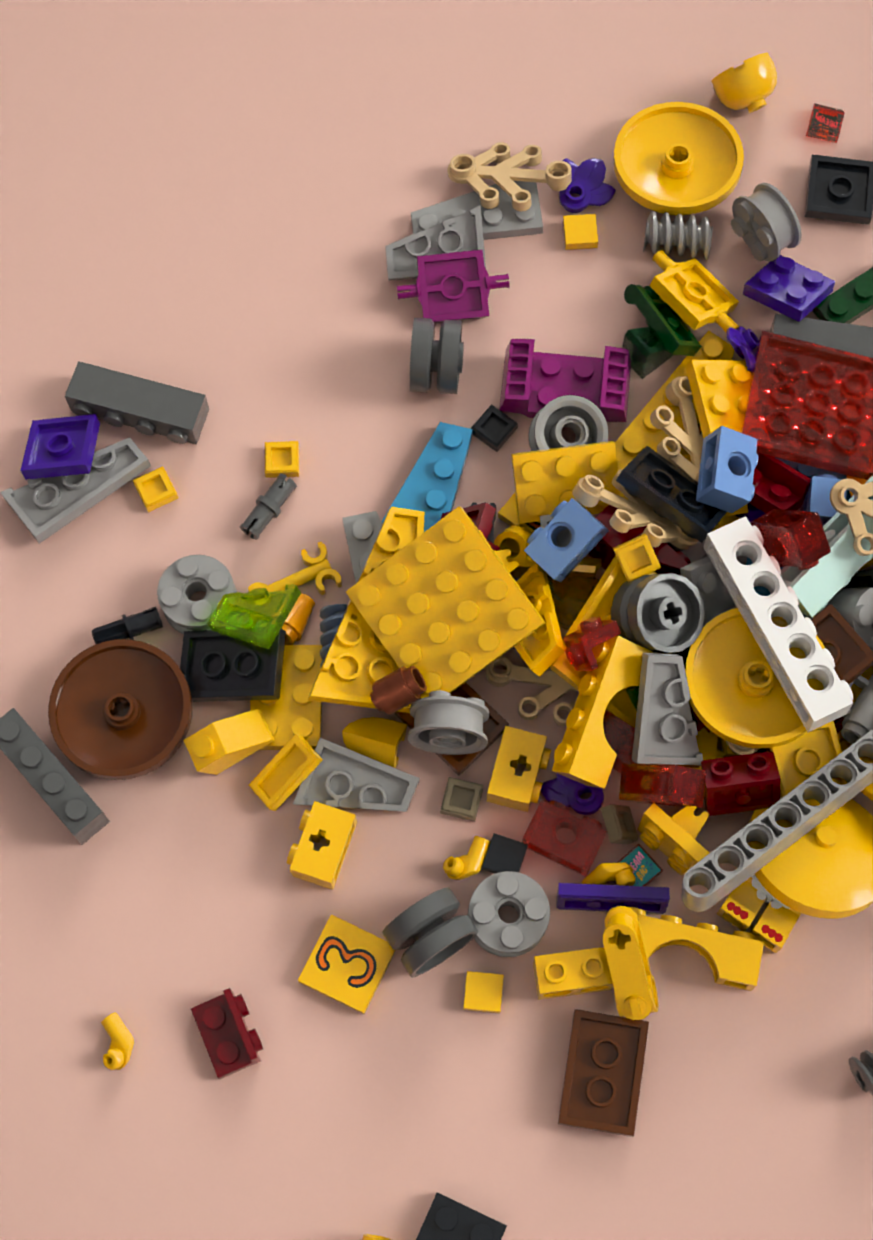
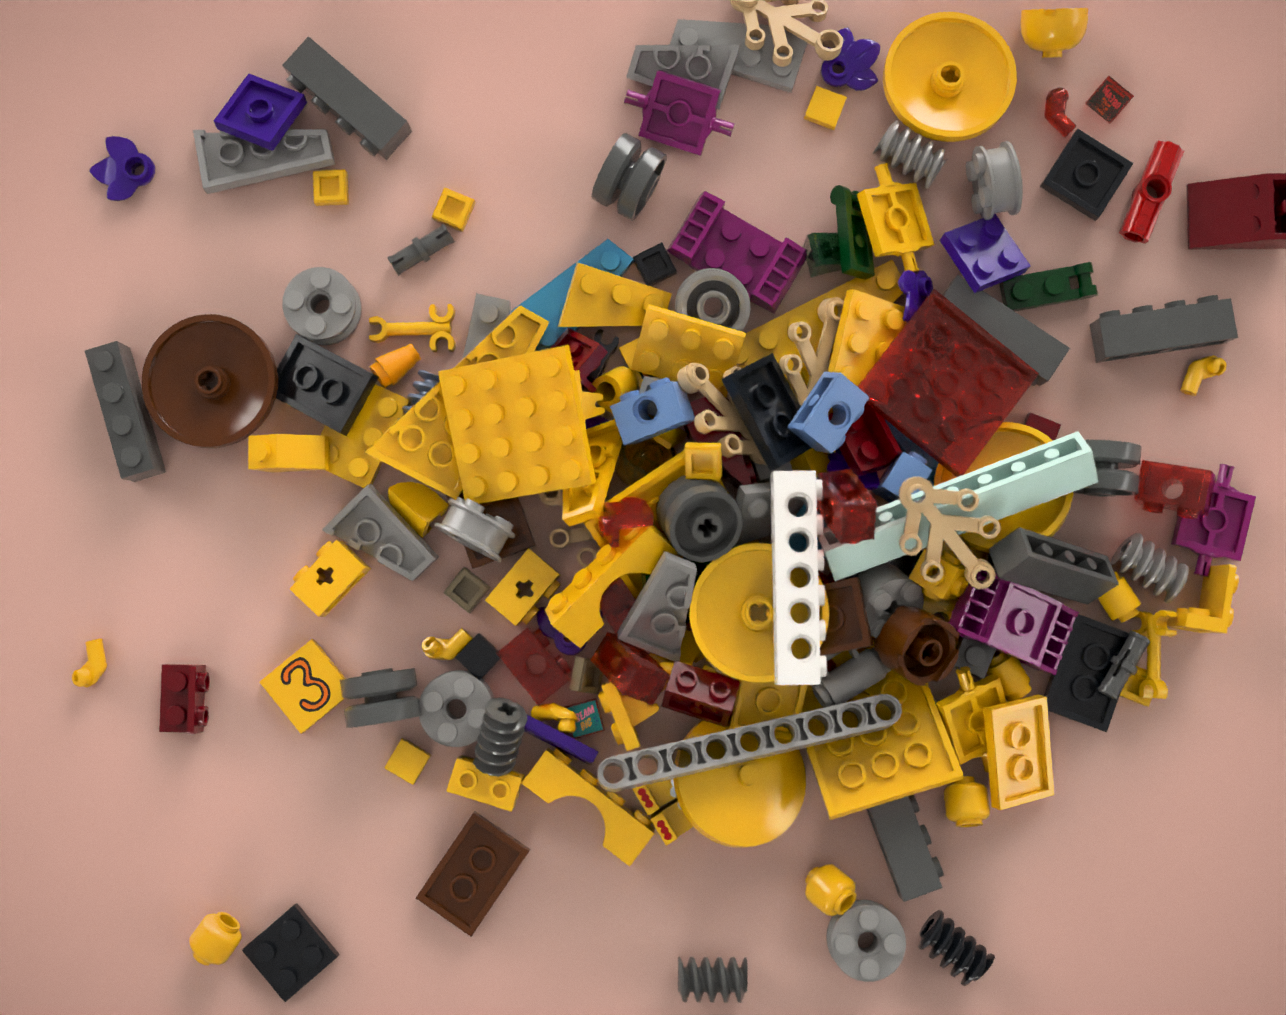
camera: 25 degrees right, 15 degrees up
black axle [92,606,163,645] -> none
clear neon green wing [207,584,301,649] -> none
yellow tile [248,734,323,811] -> none
copper brick [370,665,427,715] -> none
yellow piece [603,906,659,1020] -> none
none -> dark grey piece [473,698,527,776]
none -> yellow wing [558,263,672,327]
none -> clear red arm [1044,87,1077,138]

